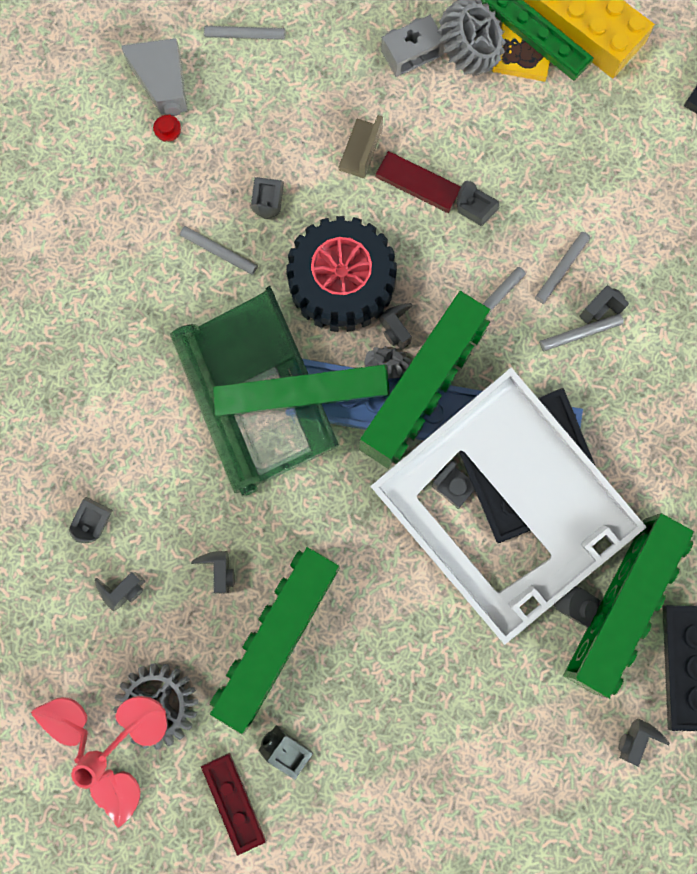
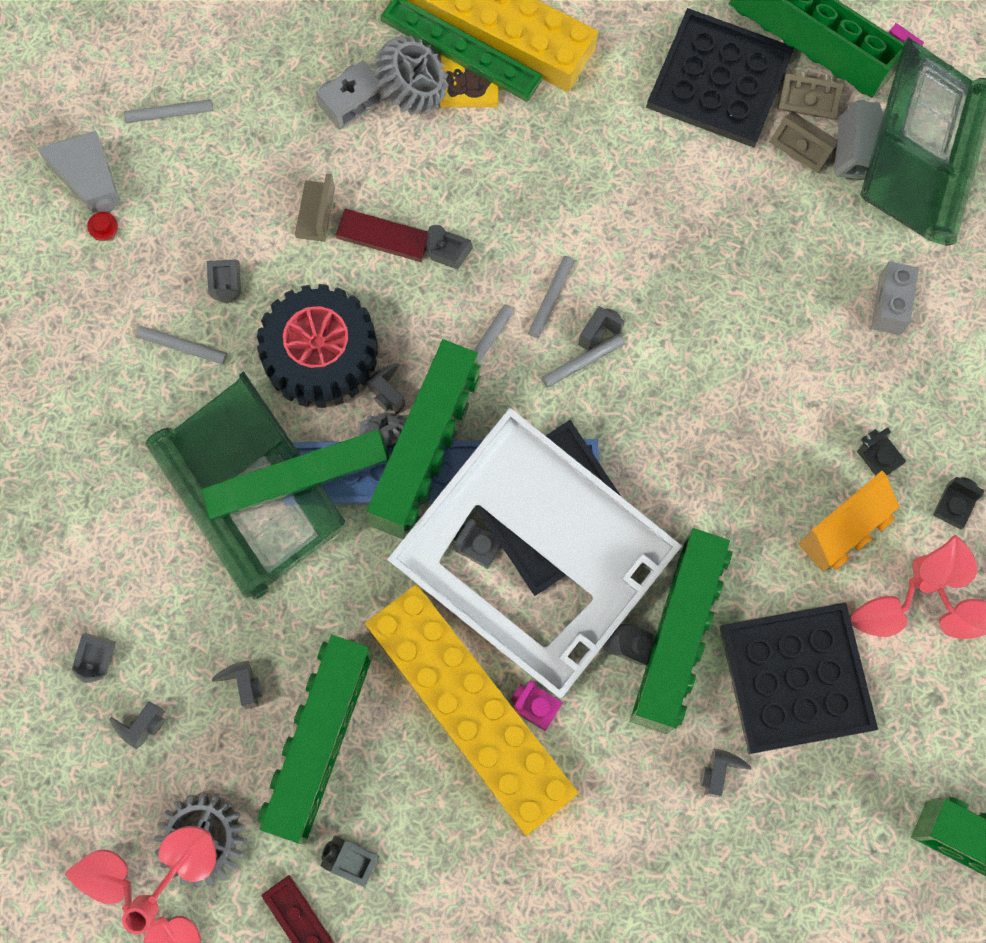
camera: 15 degrees left, 5 degrees down
none -> yellow brick [365,584,579,837]
none -> dark pink bracket [511,680,563,732]

